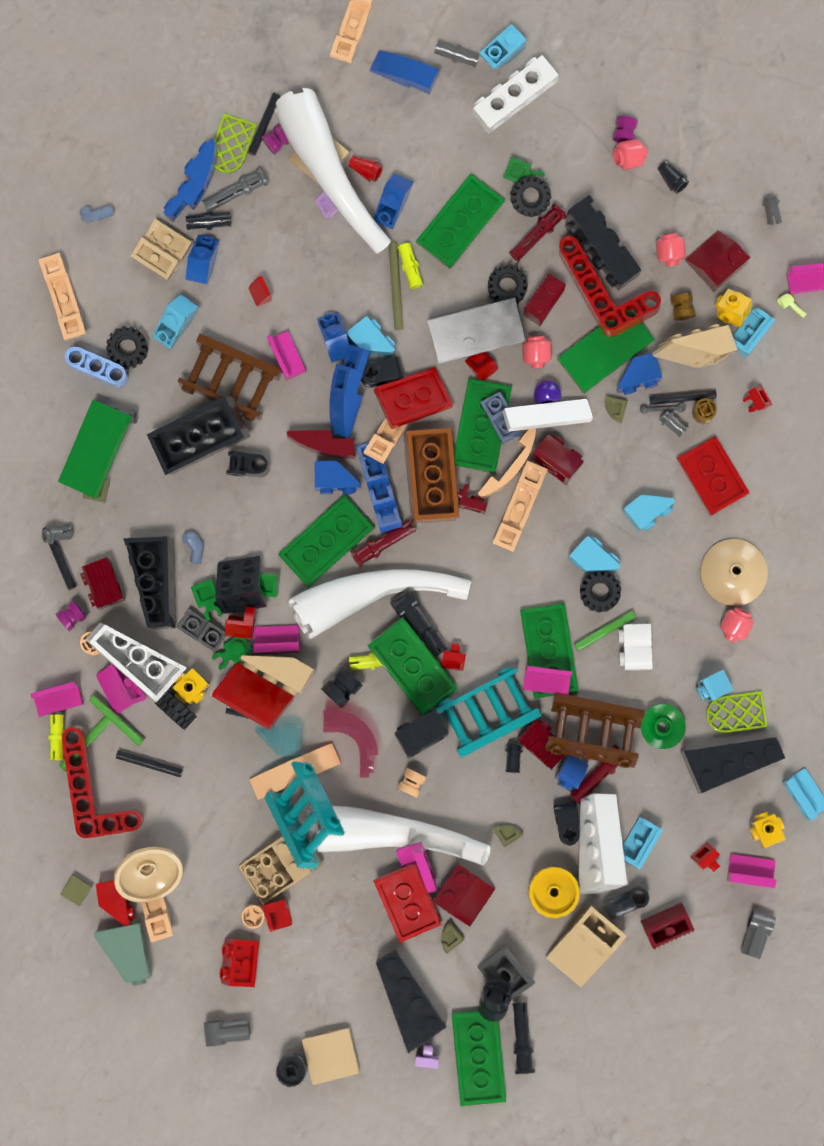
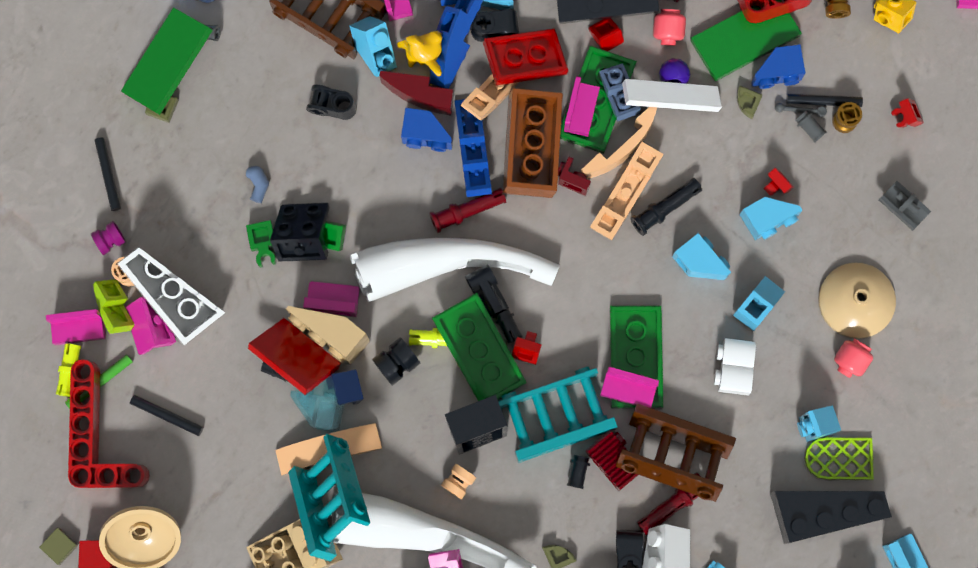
camera: 10 degrees right, 5 degrees down
dark grey pin [42,525,72,544] -> none
dark red brick [80,557,125,610] -> none
bright green bar [89,694,144,746] -> none
black wedge [123,536,176,630] -> none
black brick [146,396,251,475] -> none
black tyre [155,690,197,730] -> none
yellow brick [173,668,210,704] -> none
dark grey slope [176,609,226,653] -> none
green plate [212,637,254,670] -> none
red panel [225,607,255,639] -> none
green tile [278,495,375,588] -> none
clear pink arch [323,709,378,778] -> none
dark red slope [531,434,584,486] -> none
blue slope [555,755,589,791] -> none
bright green bar [574,610,636,652] -> none
black tyre [580,571,622,613] -> none
green dish [641,704,686,749] -> none
tan slope [652,324,737,368] -> none
red tile [677,436,750,516] -> none
medium azure hinge [733,308,775,359] -> none
yellowish green hand [777,294,807,318] -> none
none -> lime slope [93,279,135,334]
none -> dark blue panel [326,369,364,405]
none -> medium azure slope [349,16,397,77]
none -> yellow animal [397,31,442,76]
none -> dark pink panel [564,76,600,137]
none -> black pin [630,178,702,236]
none -> medium azure slope [733,276,785,331]
none -> red tile [763,168,794,196]
none -> dark grey hips [879,181,931,231]

